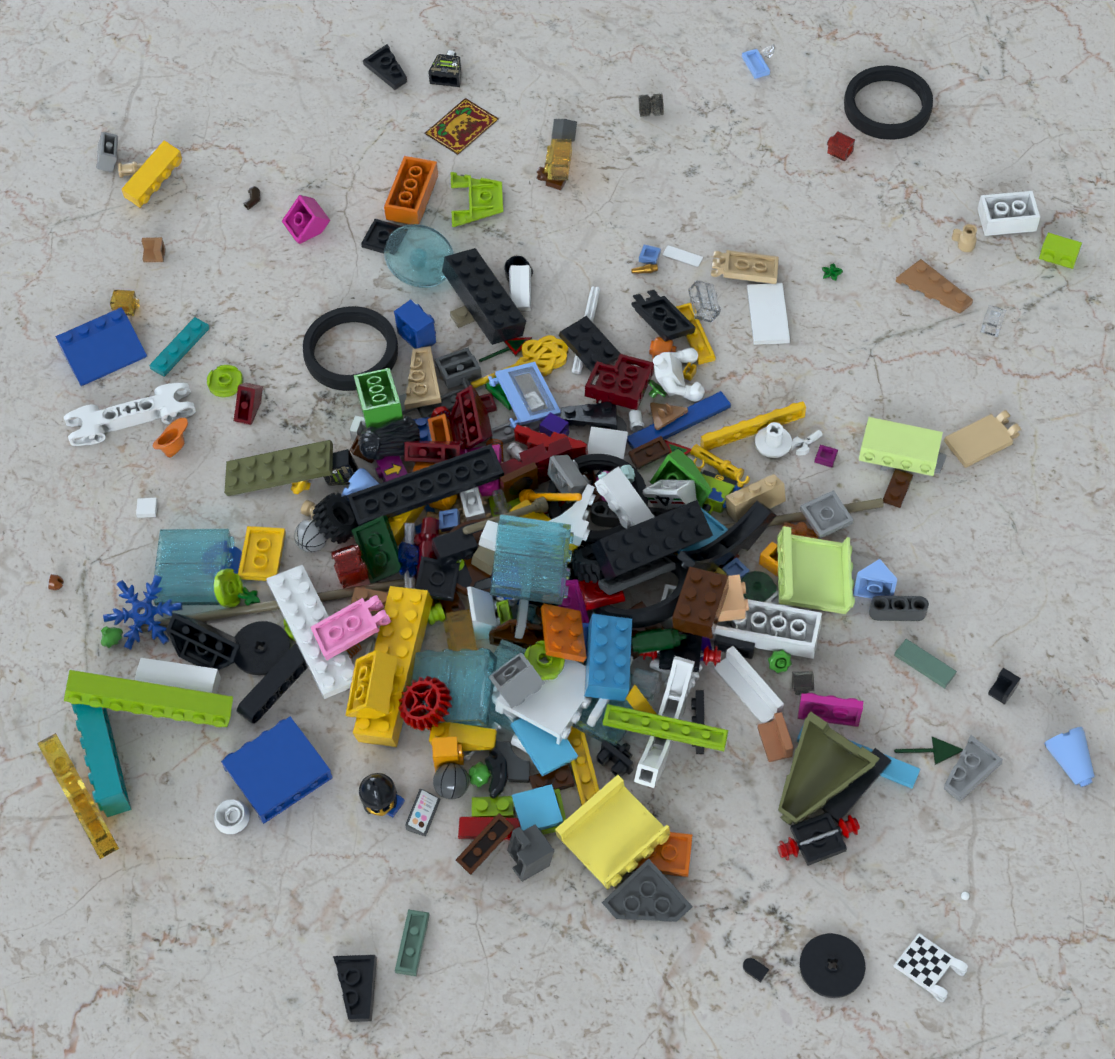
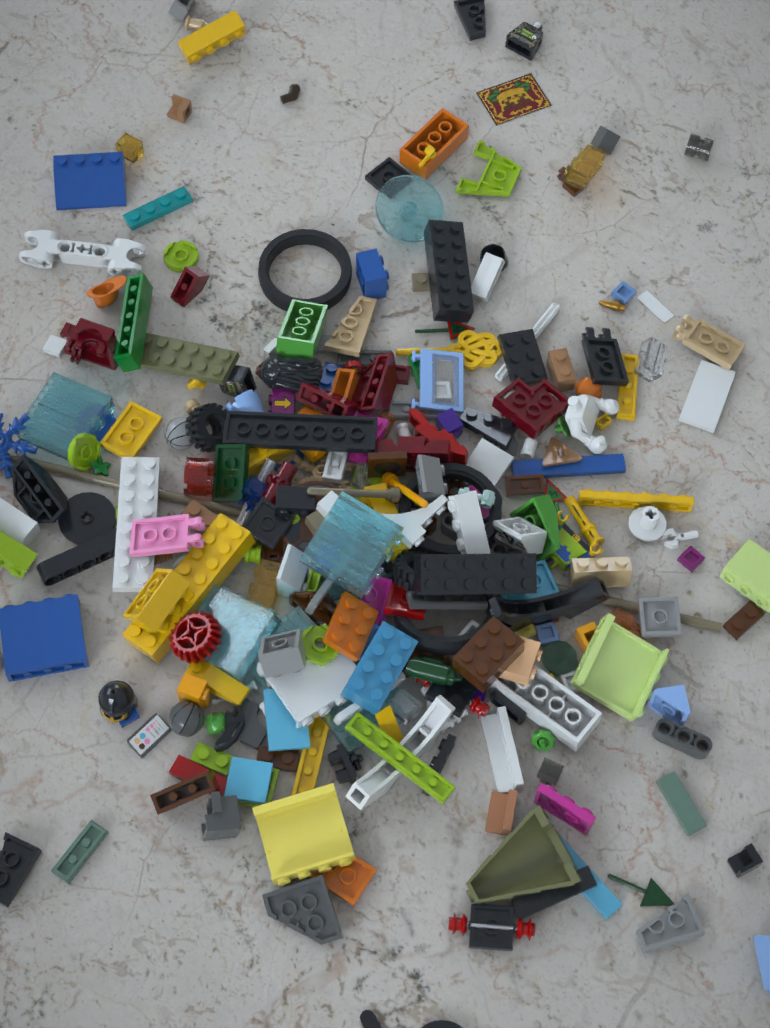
camera: 20 degrees right, 5 degrees up
dark pink slope [282,195,330,244] -> none
dark grey plate [435,347,482,389] -> none
medium blue plate [439,509,460,532] -> none
none -> dark red piece [60,318,118,371]
none -> green brick [114,273,153,372]
none -> yellow hand [418,145,436,168]
none -> medium nougat brick [547,348,576,392]

